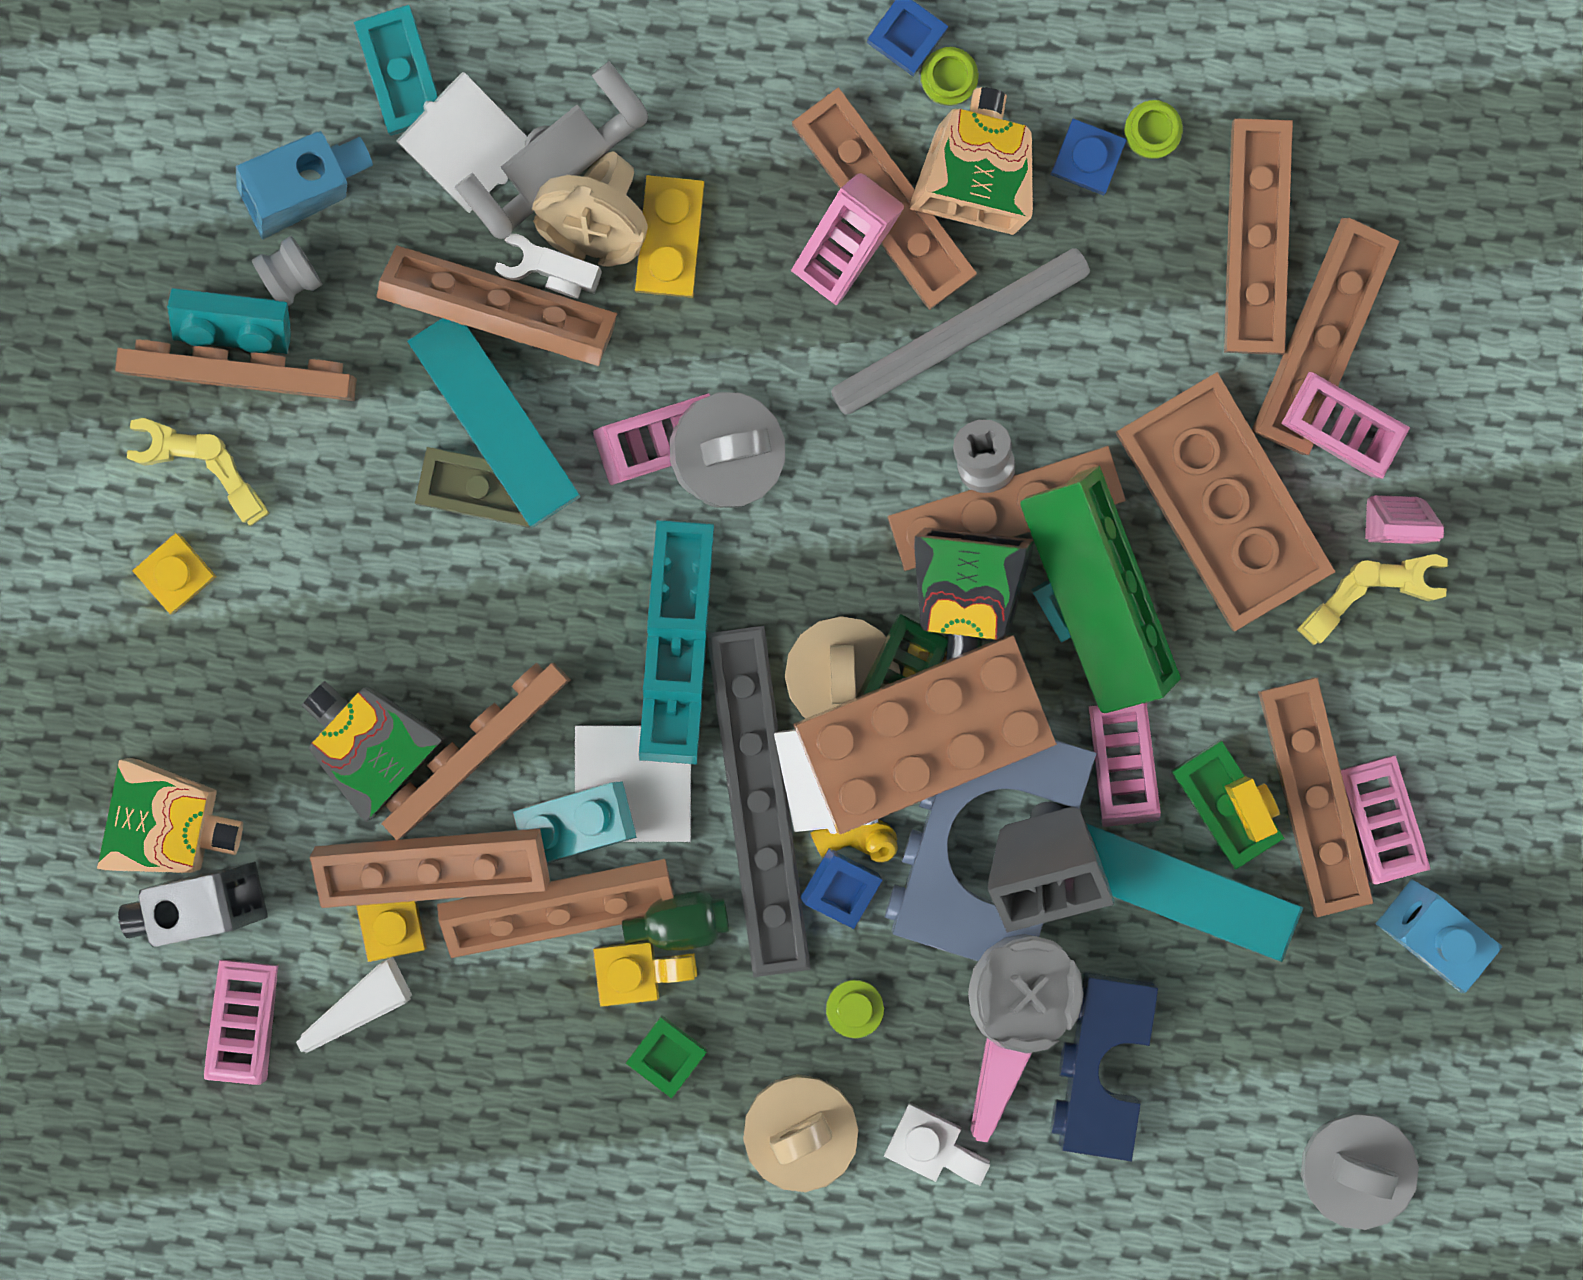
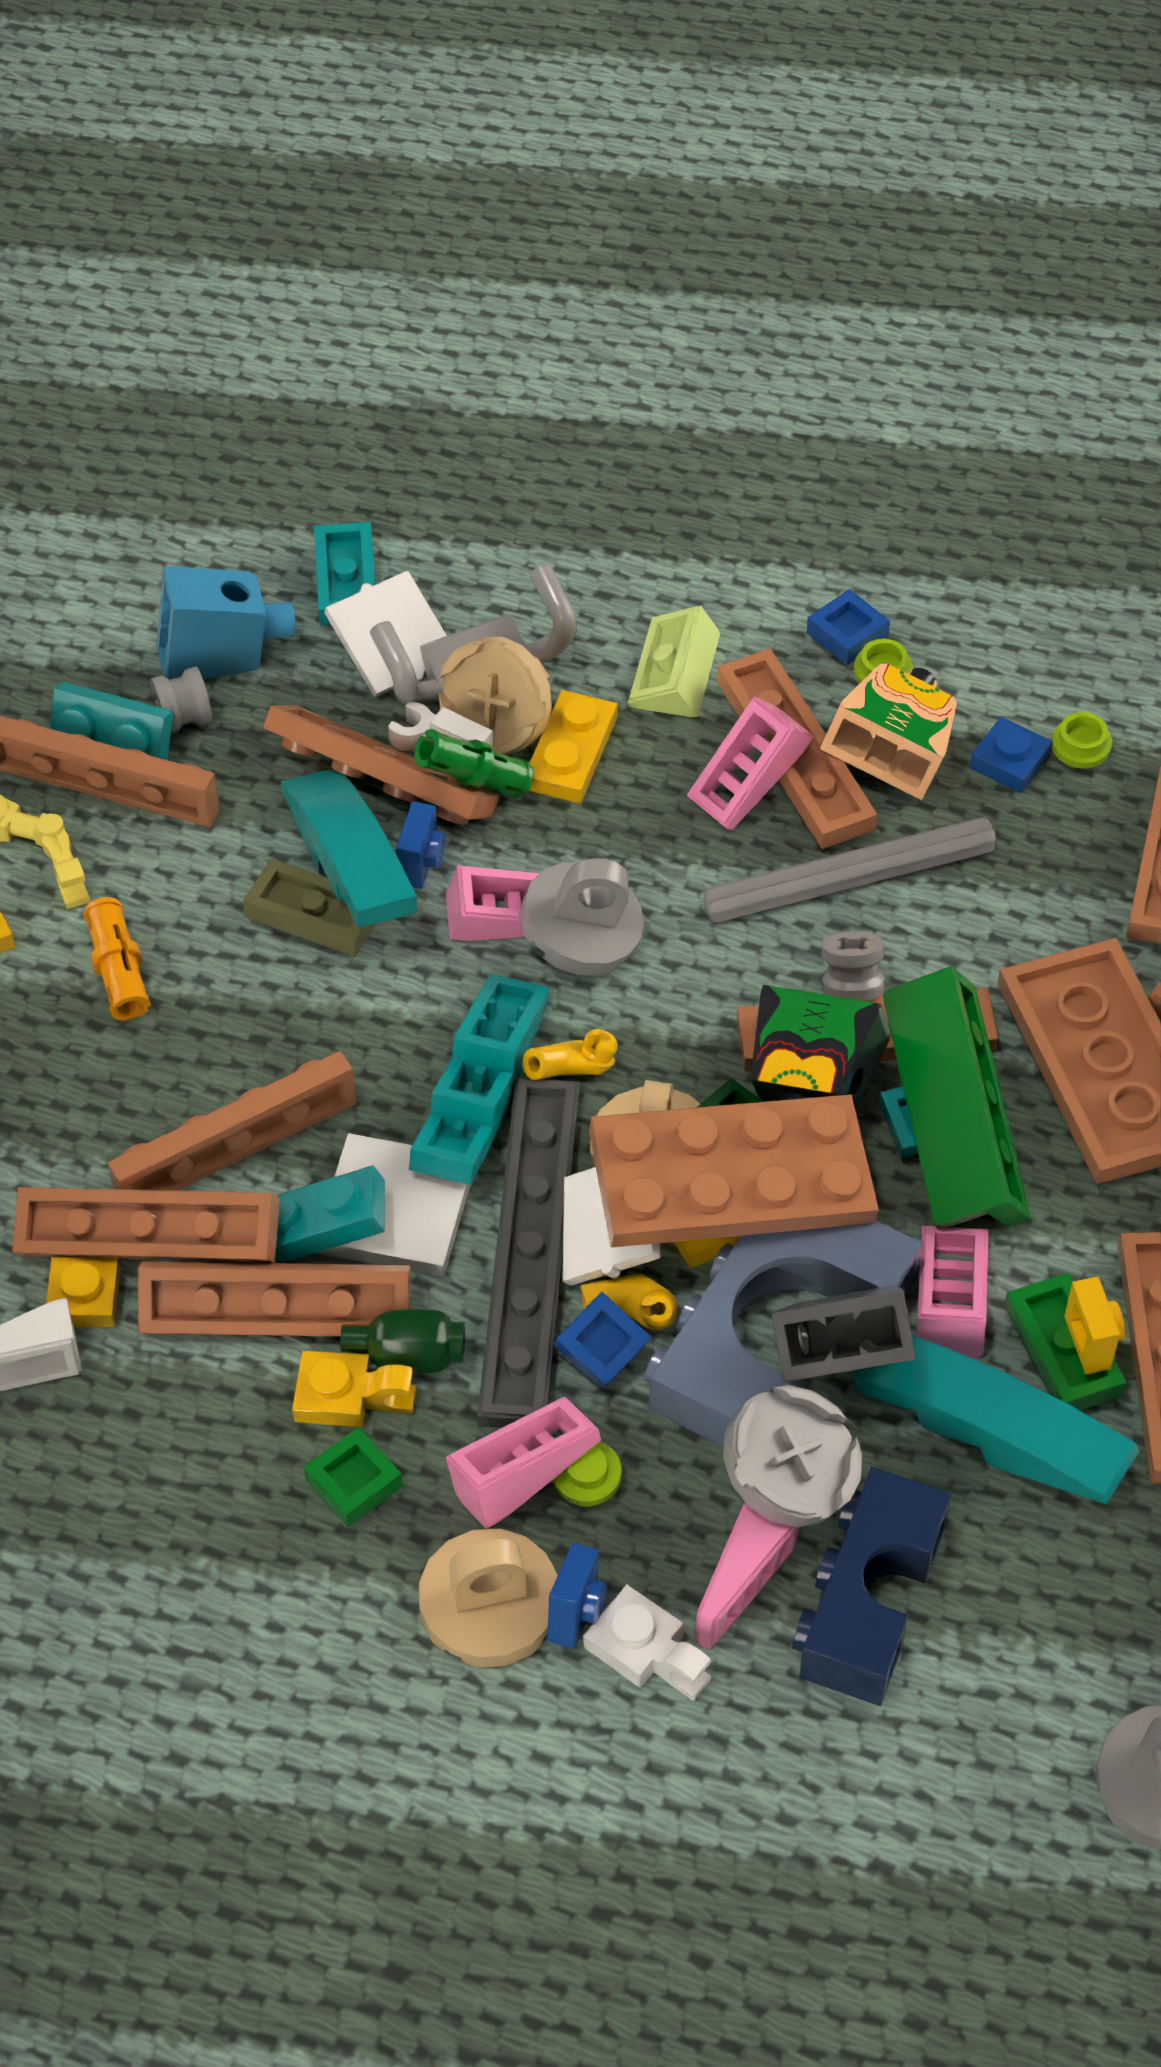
camera: 10 degrees right, 35 degrees down
torso [302,681,447,822] -> none
none -> light orange pin [83,897,151,1021]
none -> blue plate [396,801,446,889]
none -> green pin [414,729,534,798]
none -> bright pink slope [446,1397,601,1529]
none -> yellow arm [522,1029,618,1080]
none -> blue plate [547,1542,607,1649]
none -> yellowish green slope [628,606,720,717]

